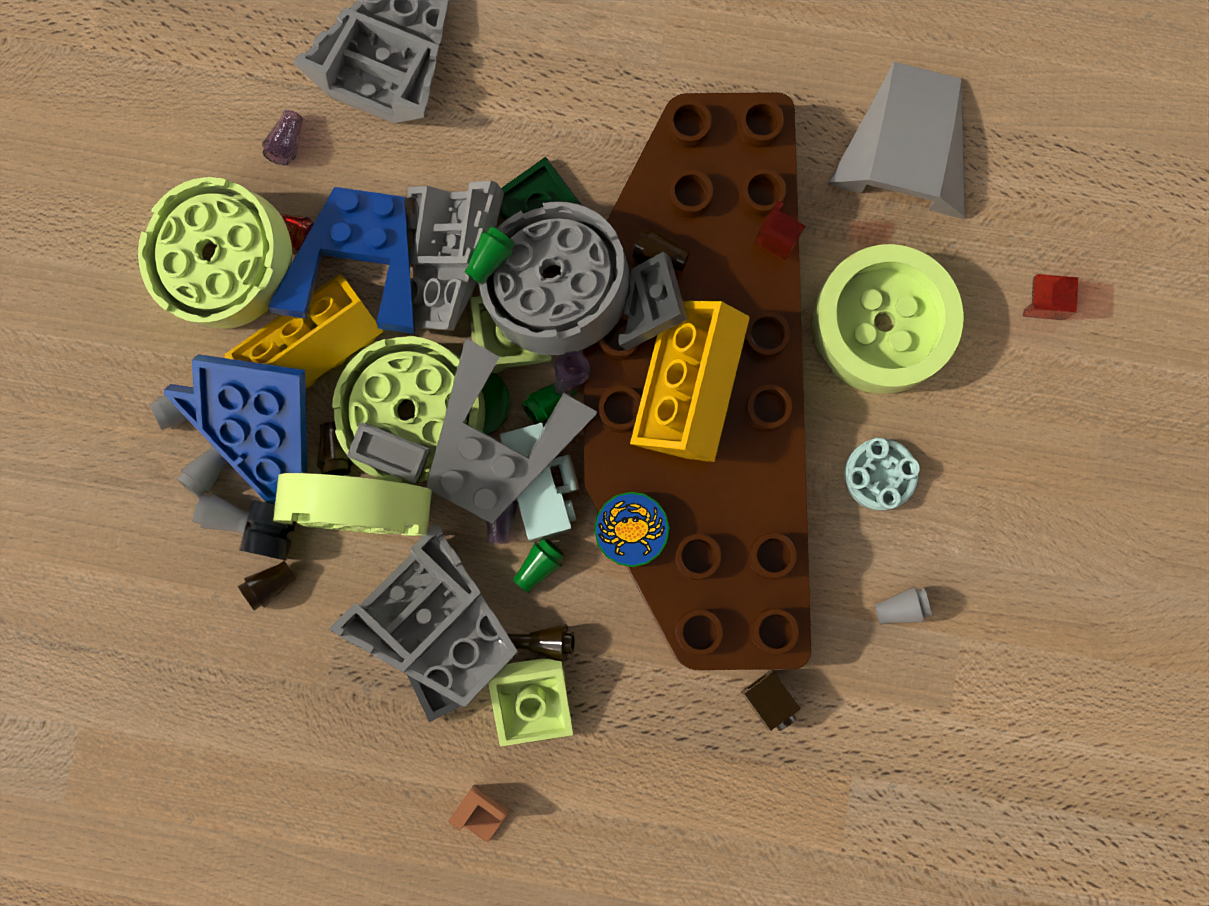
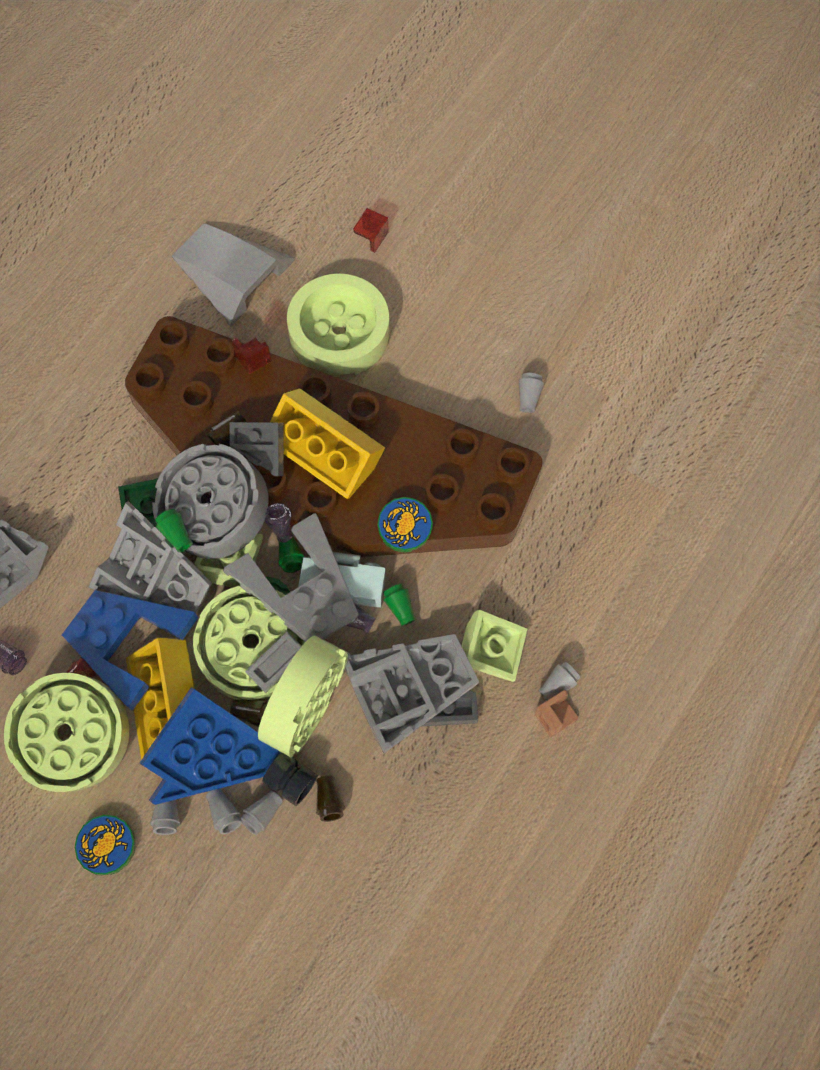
camera: 65 degrees left, 15 degrees down
dark brown cone [507,624,575,661] -> none
dark brown brick [741,670,801,731] -> none
light aqua tile [844,438,920,511] -> none
none -> tile [74,815,135,876]
none -> light grey cone [538,661,581,701]

